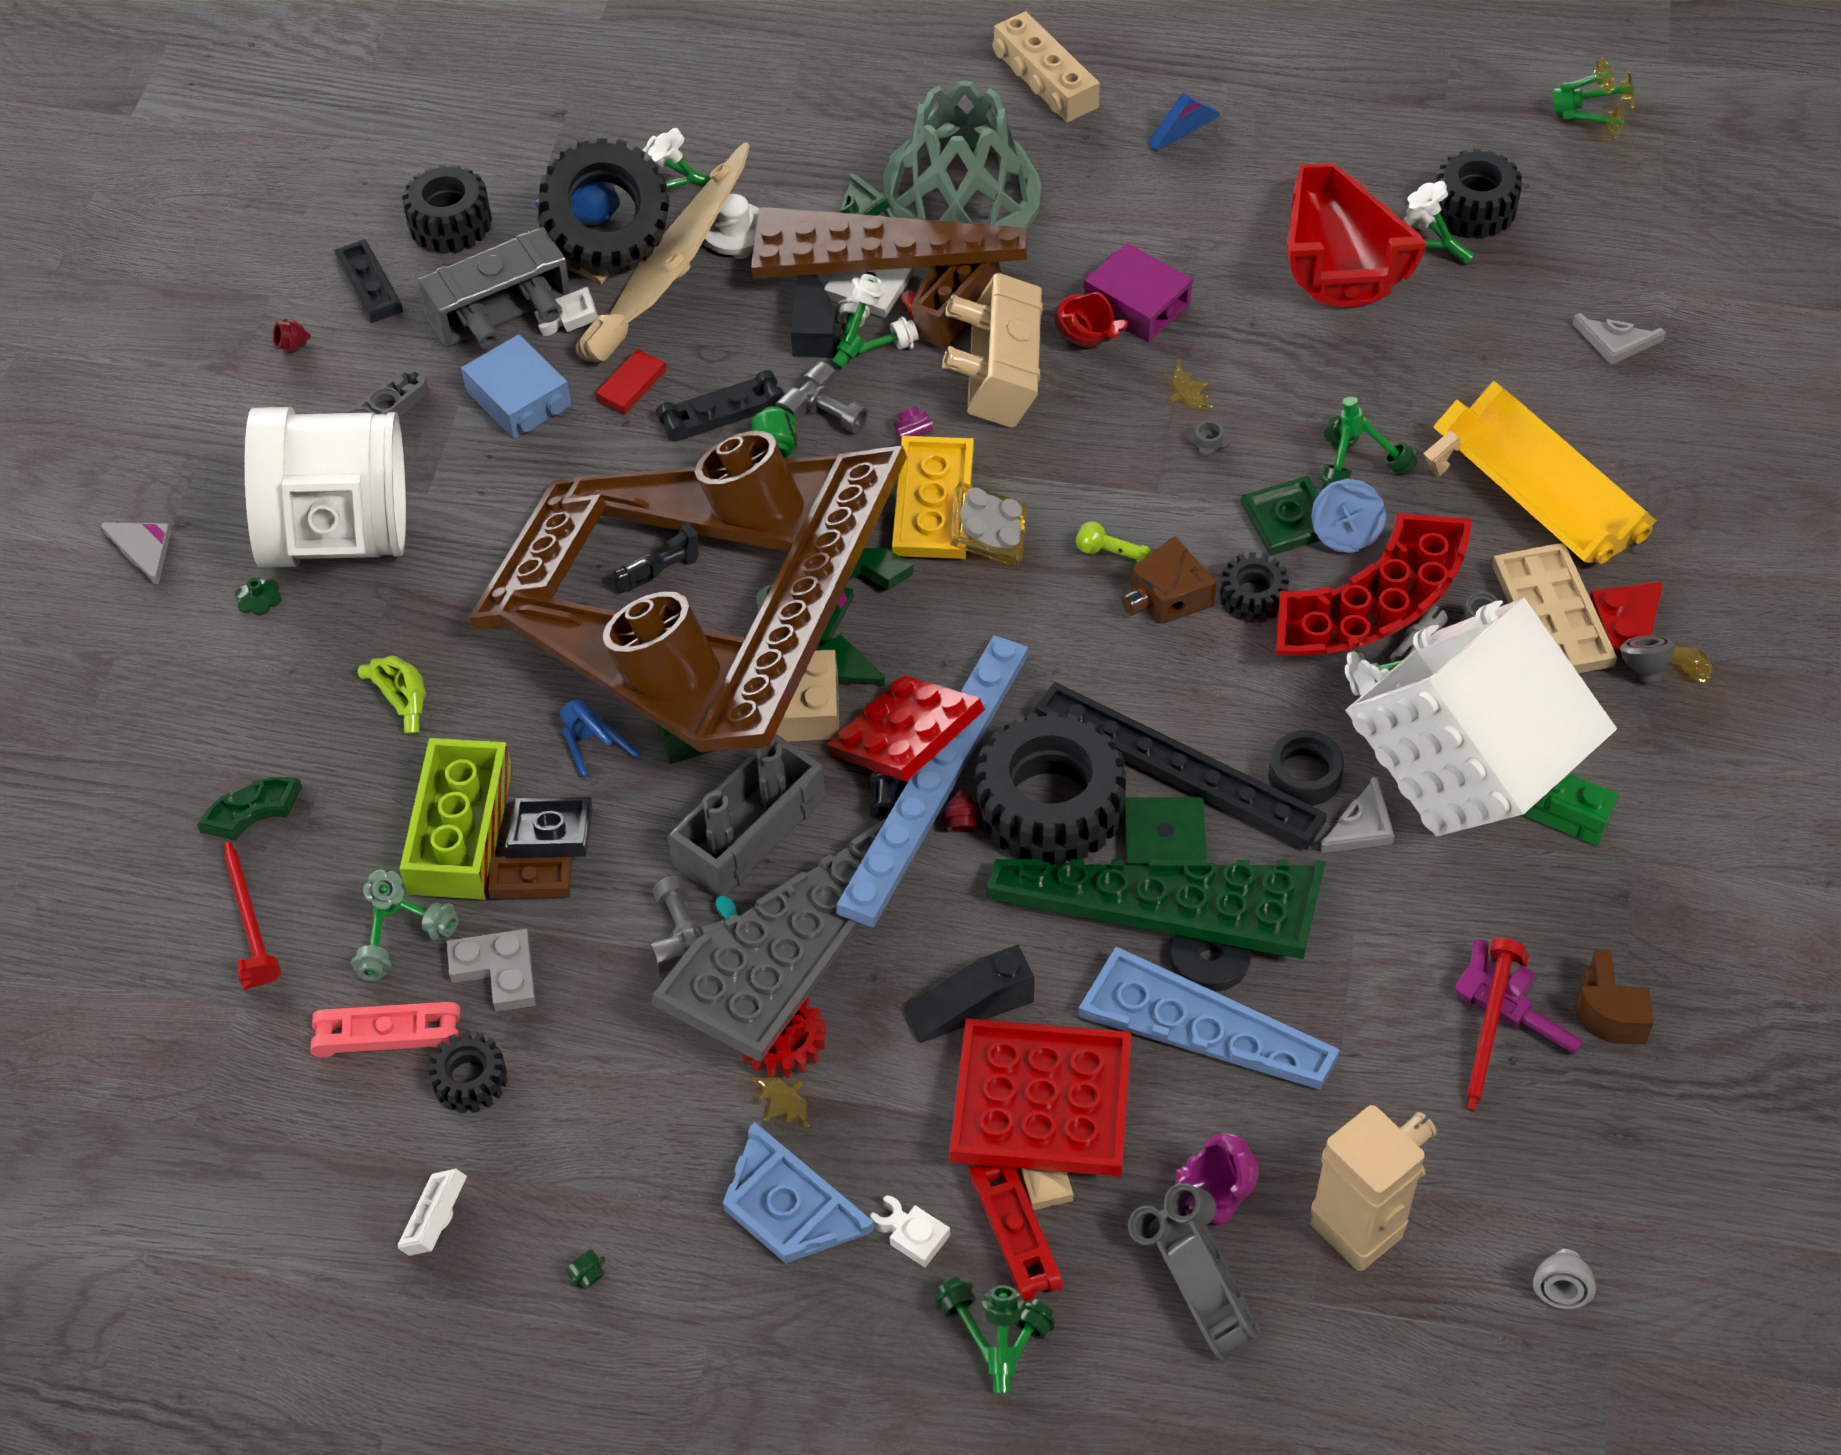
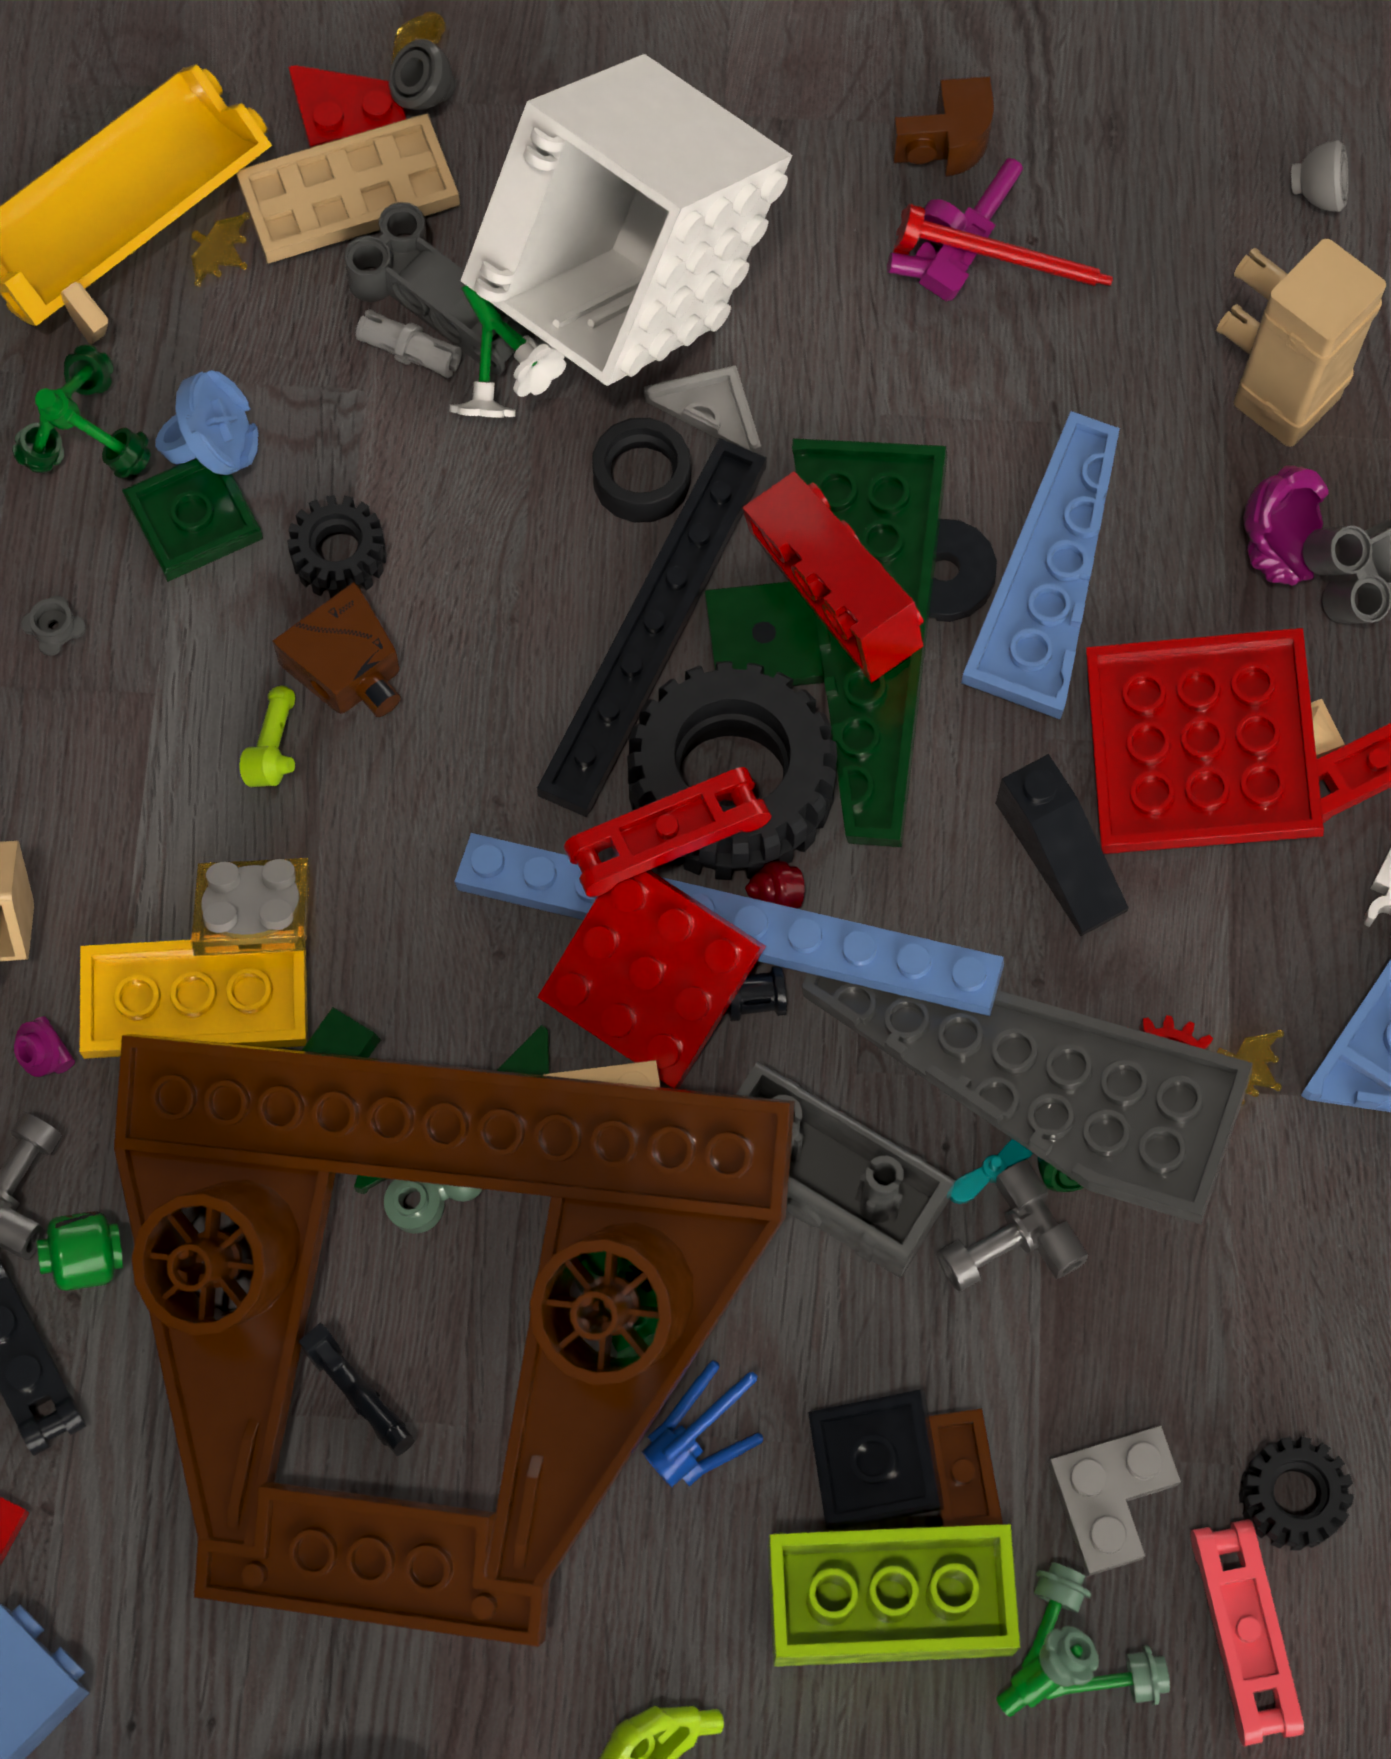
camera: 100 degrees left, 15 degrees up
red brick [1275,513,1472,656] -> none
none -> clear yellow piece [191,212,250,287]
none -> red plate [563,767,772,897]
none -> red wedge [742,471,924,683]

